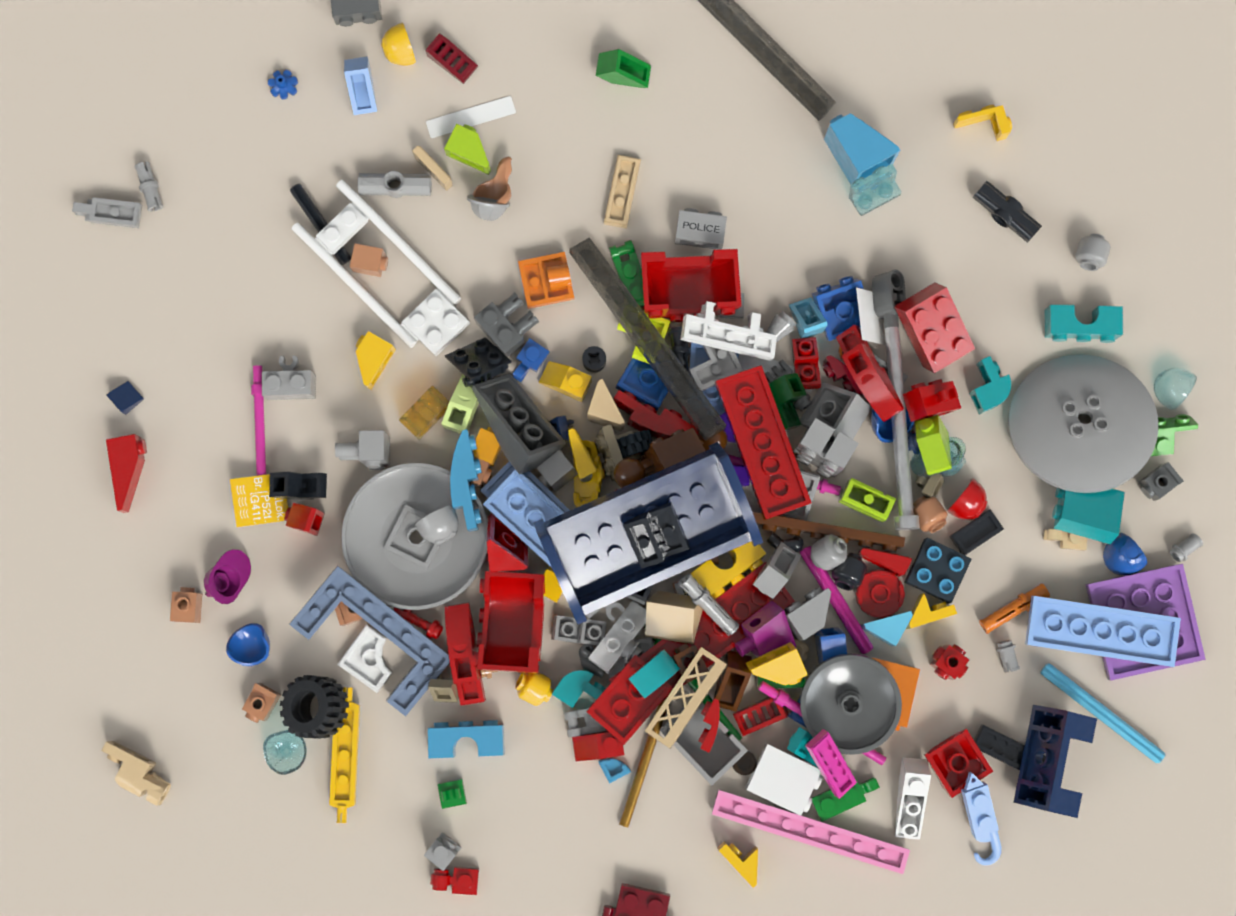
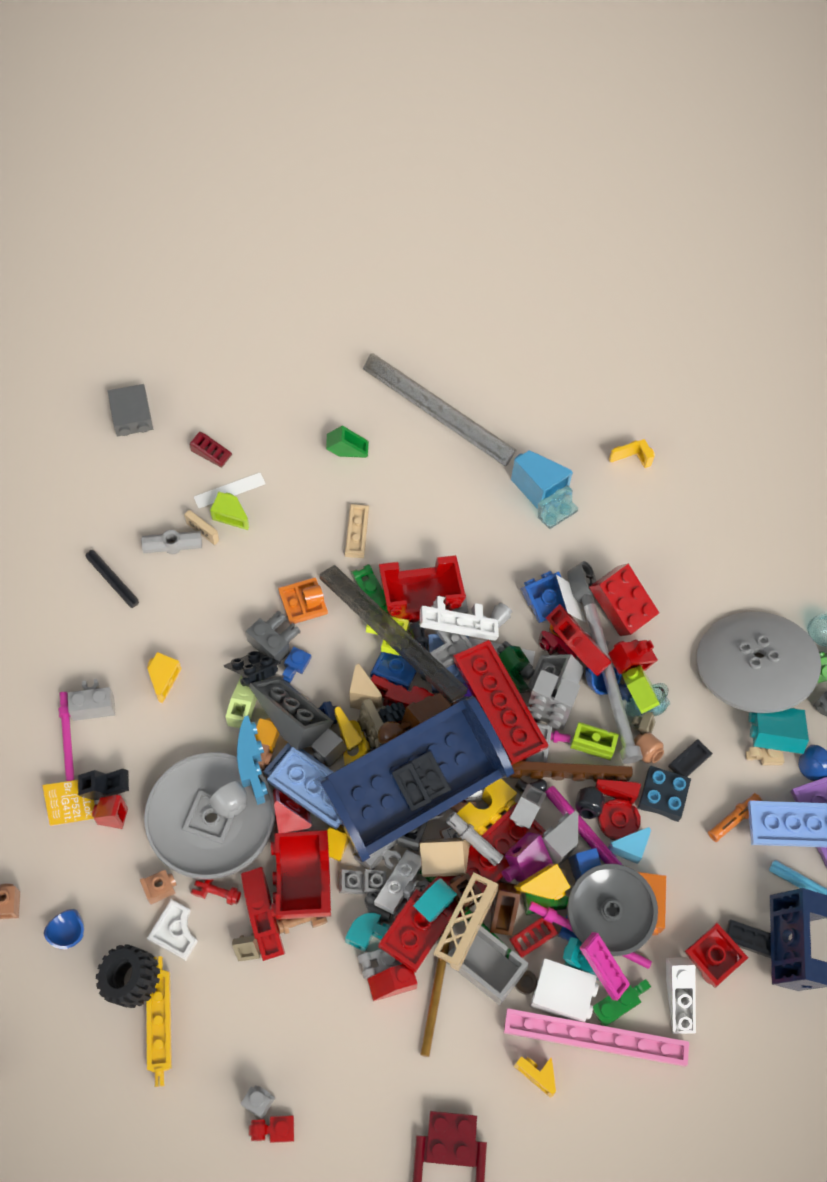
camera: 10 degrees left, 20 degrees down
magenta piece [204,549,251,604] -> none
nougat brick [242,683,282,723] -> none
clear light blue helmet [263,730,307,775] -> none
blue plant [268,70,298,100] -> none
sand blue plate [289,565,450,716] -> none
white plate [292,180,470,356] -> none
light grey brick [335,430,390,470] -> none
light blue slope [344,56,377,115] -> none
nougat brick [350,243,388,277] -> none
yellow helmet [381,22,416,66] -> none
clear yellow brick [399,385,450,440] -> none
dark azure arch [428,720,505,759] -> none
green tile [437,779,467,809] -> none
piece [467,156,512,221] -> none
yellow head [515,672,553,706] -> none
yellow slope [539,361,592,402] -> none
black wheel [582,346,606,373] -> none
dark azure tile [598,758,631,784] -> none
light grey brick [675,208,727,250] -> none
red slope [698,698,720,753] -> none
medium azure slope [789,297,827,338] -> none
red slope [792,337,821,389] -> none
light grey head [810,534,847,571] -> none
yellow slope [906,593,957,629] -> none
red brick [930,644,969,680] -> none
red helmet [947,478,988,520] -> none
light blue plate [961,772,1002,865] -> none
teal brick [969,356,1011,415] -> none
black piece [973,181,1042,243] -> none
light grey pin [996,640,1020,673] -> none
teal arch [1044,305,1123,343] -> none
light grey head [1075,234,1111,271] -> none

